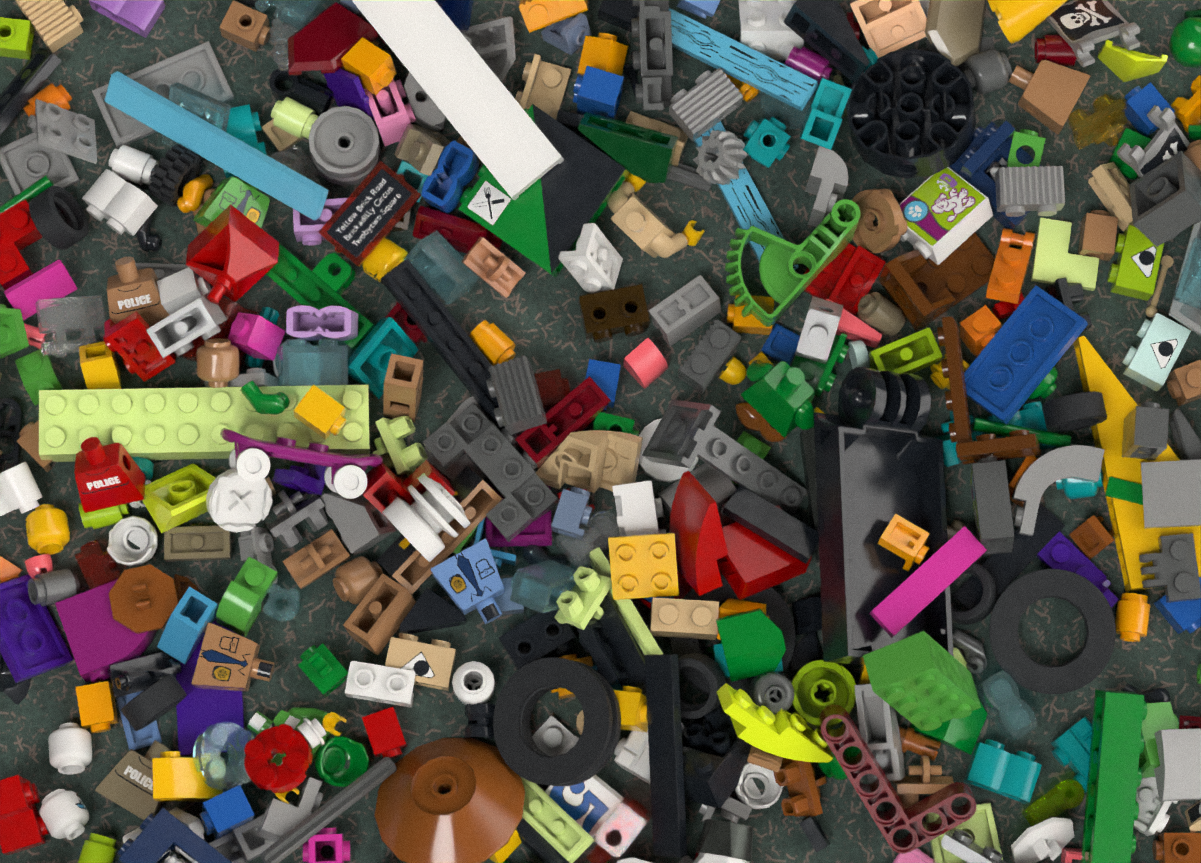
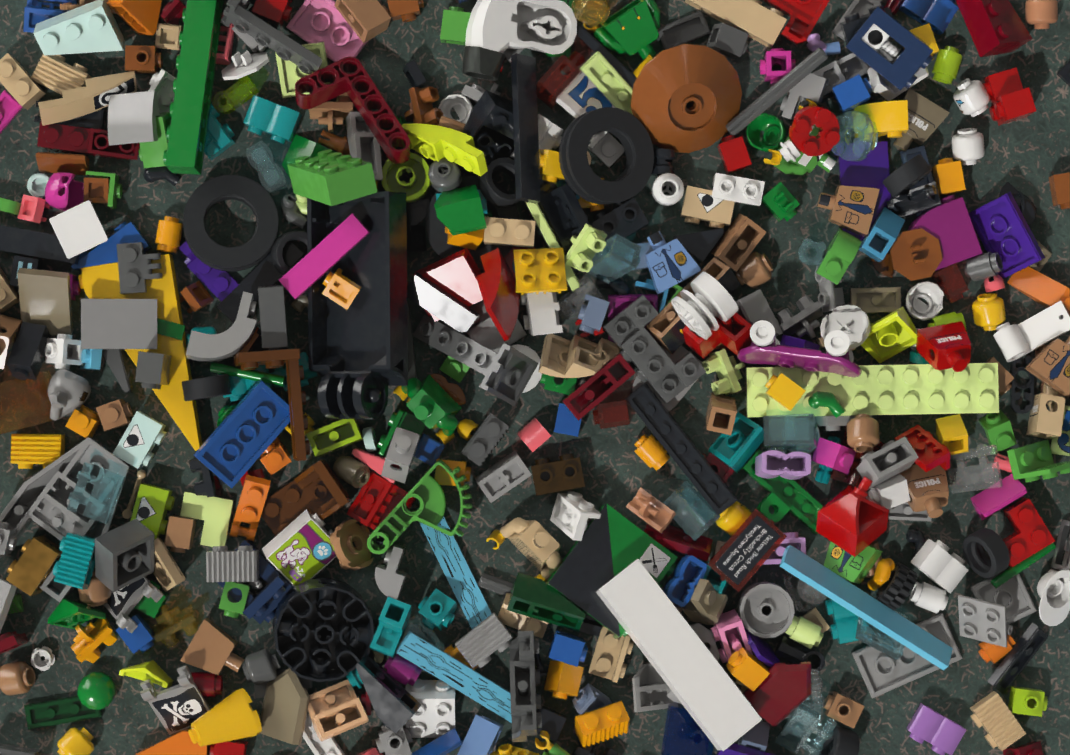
camera: 175 degrees left, 10 degrees up
medium nougat hips [282,529,351,589] -> none
dark grey brick [486,356,547,435] -> none
light grey gear [693,130,748,185] -> none

